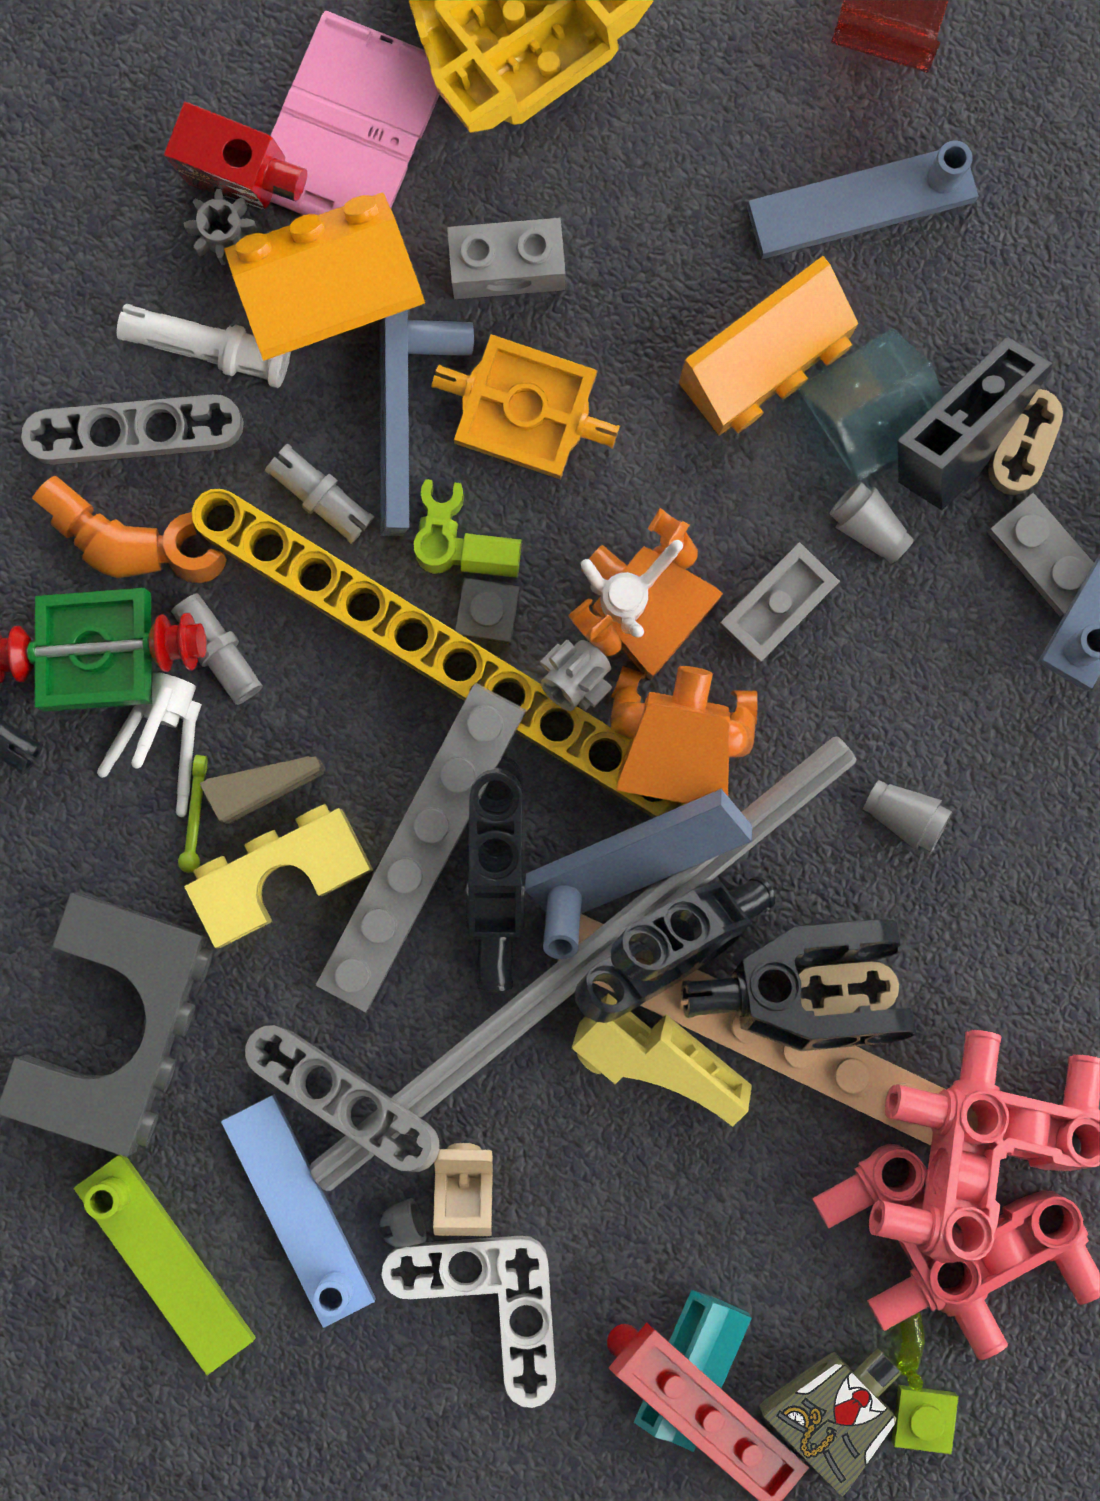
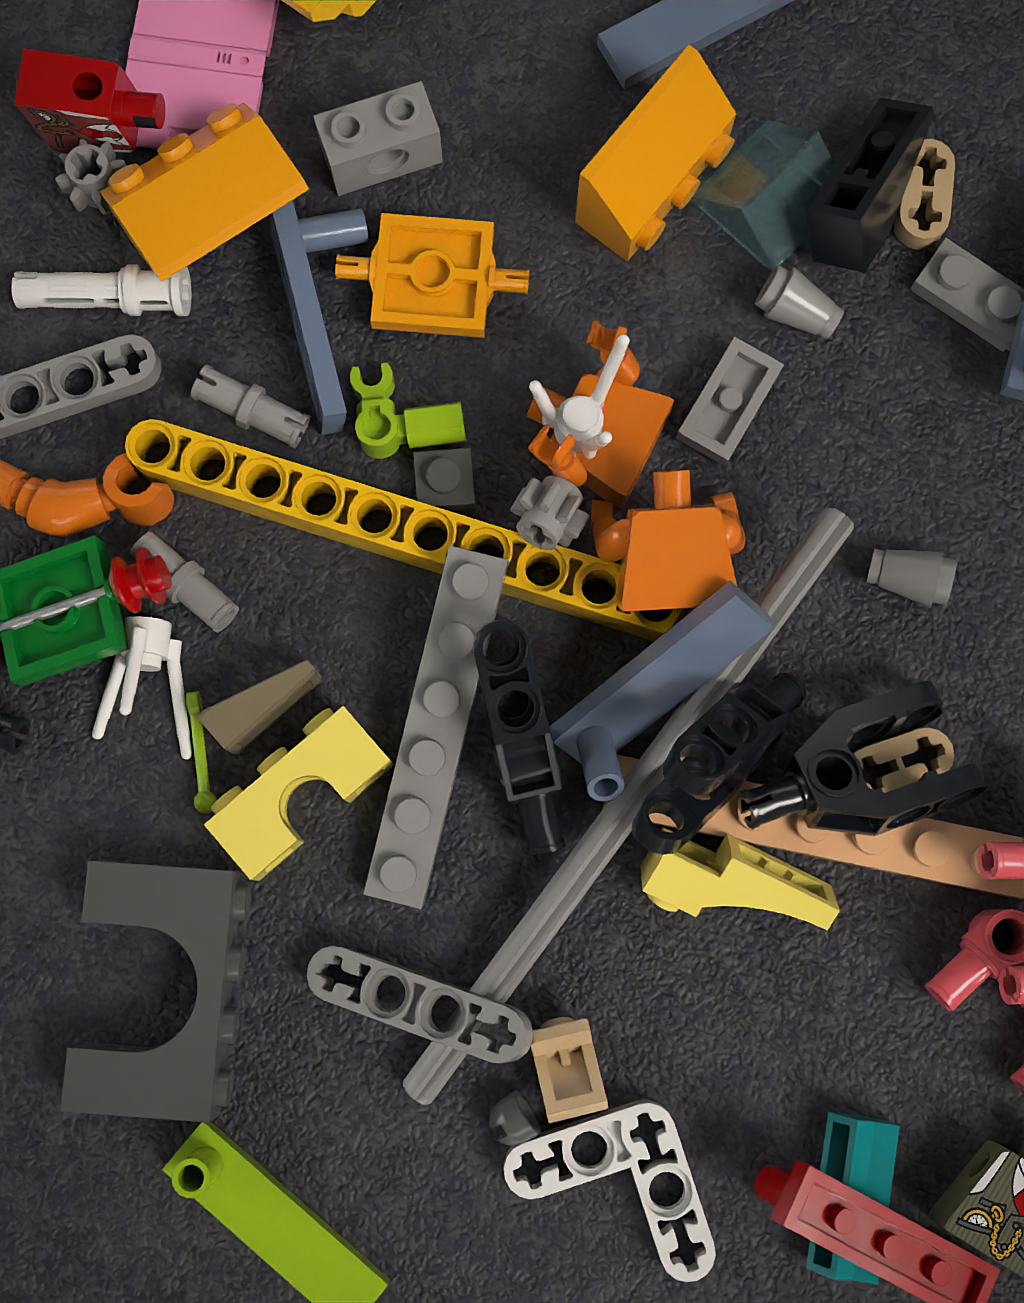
camera: 10 degrees left, 5 degrees down
light blue piece [221,1094,376,1328] -> none

